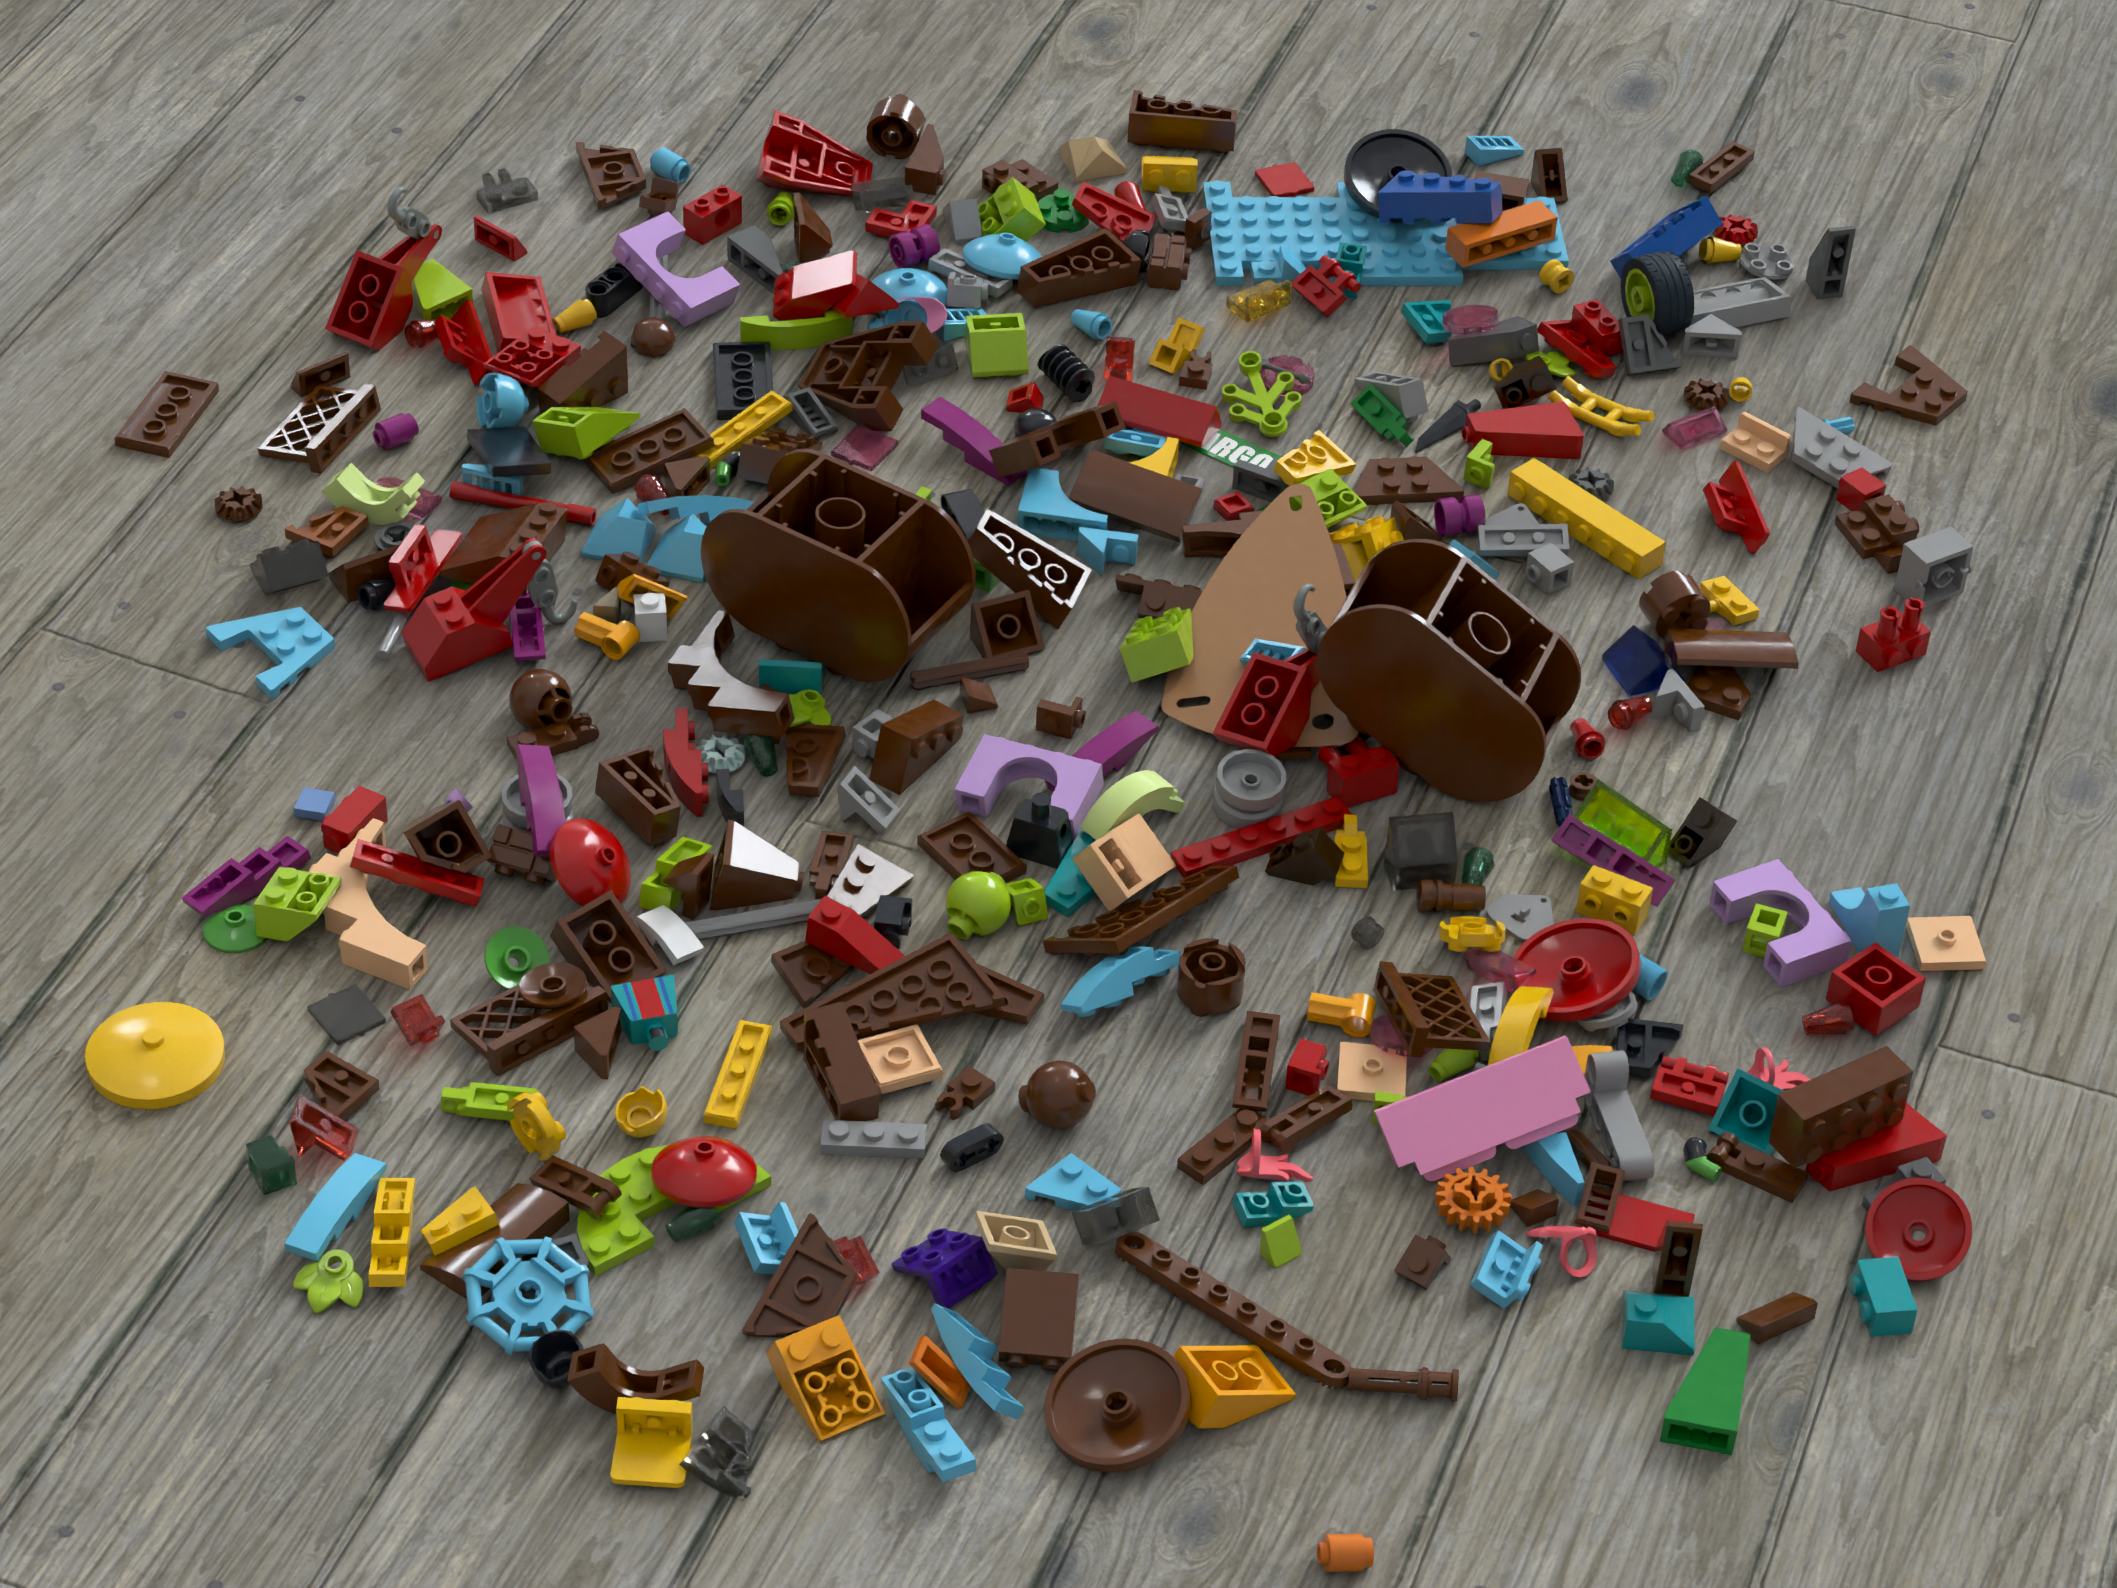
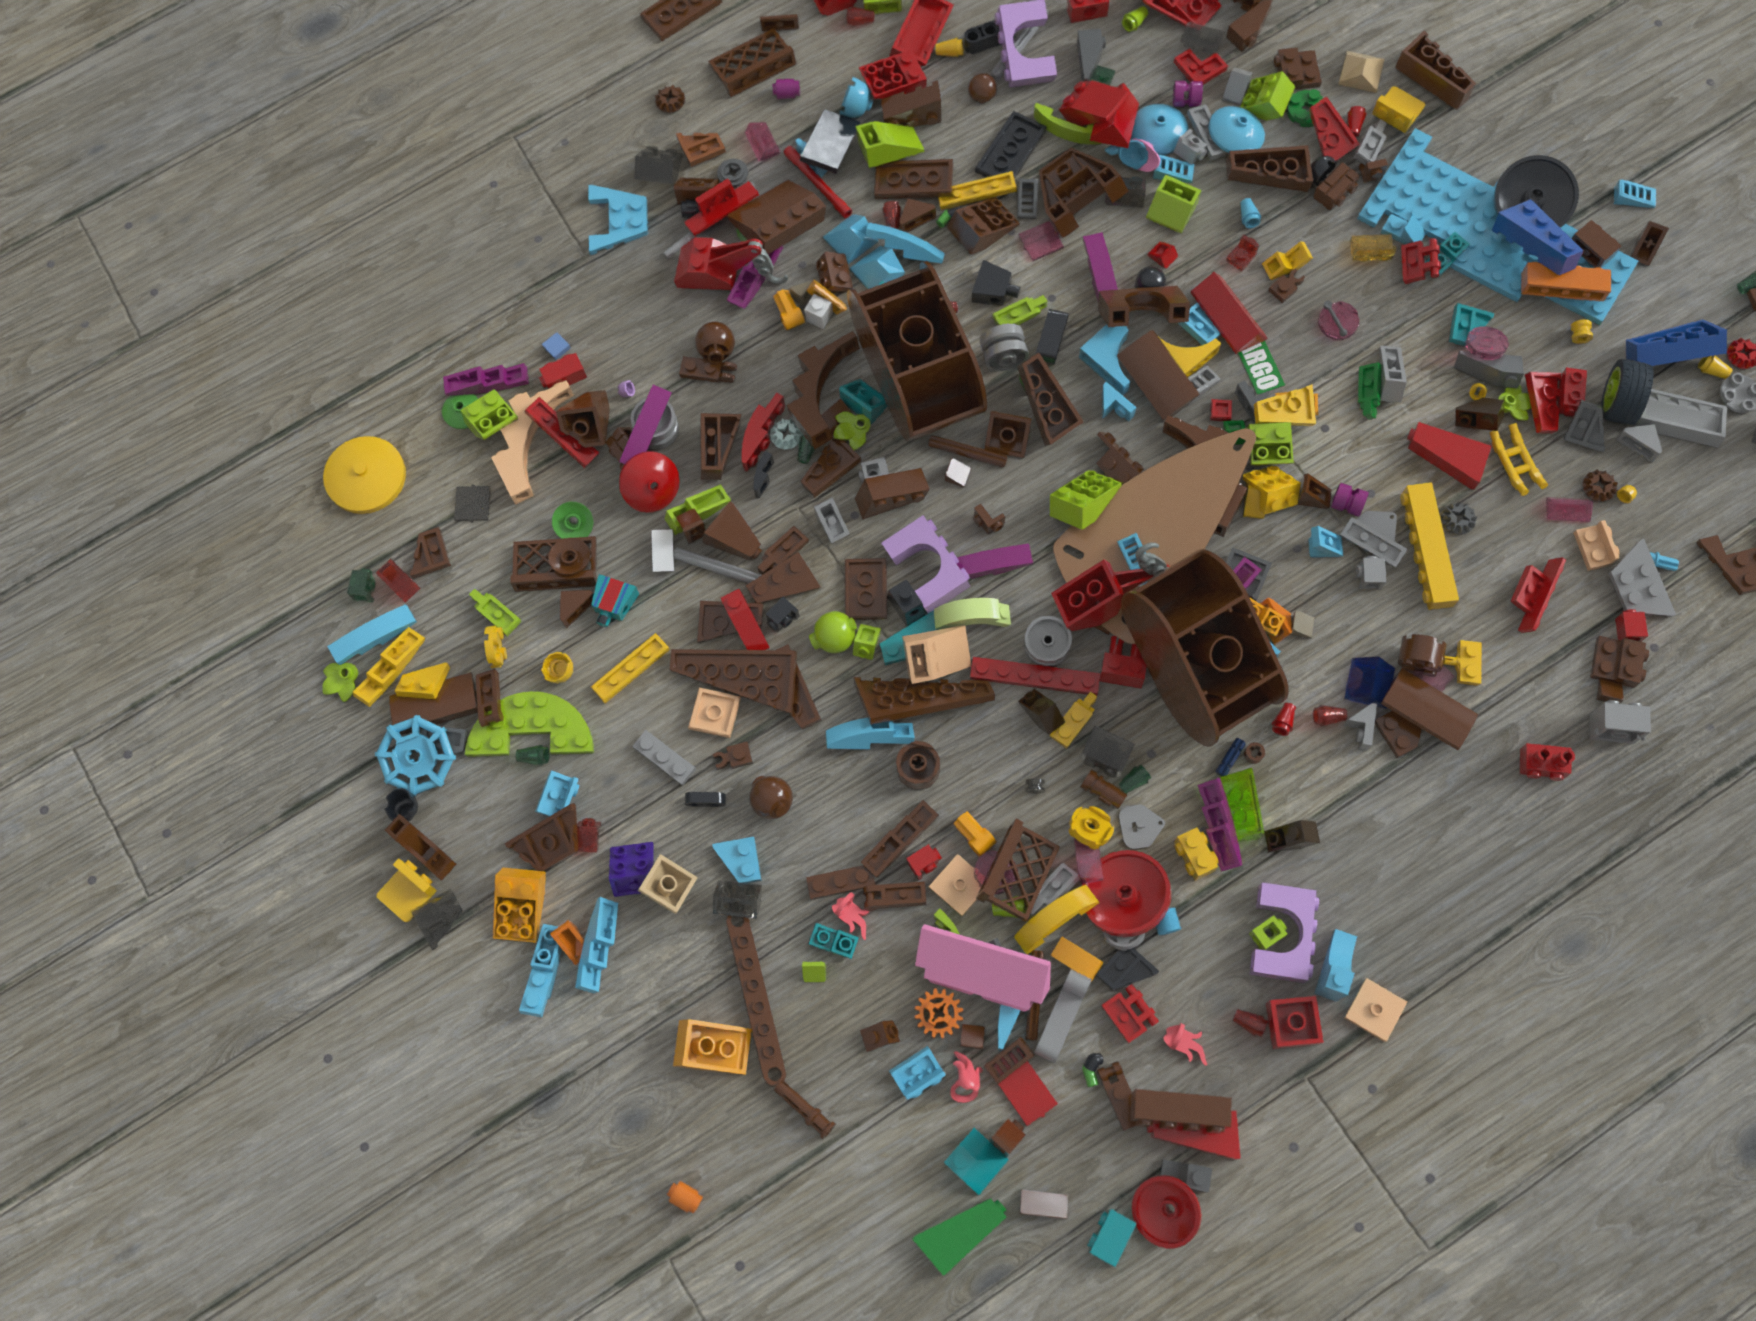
camera: 45 degrees right, 30 degrees up
yellowish green arch [321,463,425,525] -> none
clear red bracket [390,994,445,1046] -> none
red bracket [434,300,493,386] -> none
reddish brown slope [550,890,667,1003] -> none
red dish [651,1136,757,1207] -> none
reddish brown slope [794,193,833,265] -> none
reddish brown wedge [804,1001,883,1121] -> none
reddish brown slope [998,1268,1079,1371] -> none
black piece [1037,344,1095,402] -> none
reddish brown dish [1044,1339,1191,1473] -> none
lime plant [1222,351,1302,437] -> none
piece [1255,162,1314,197] -> none
reddish brown wing [1354,456,1464,505] -> none
black bar [1415,399,1481,453] -> none
lime bracket [1463,439,1495,489] -> none
teal slope [1708,1068,1784,1156] -> none

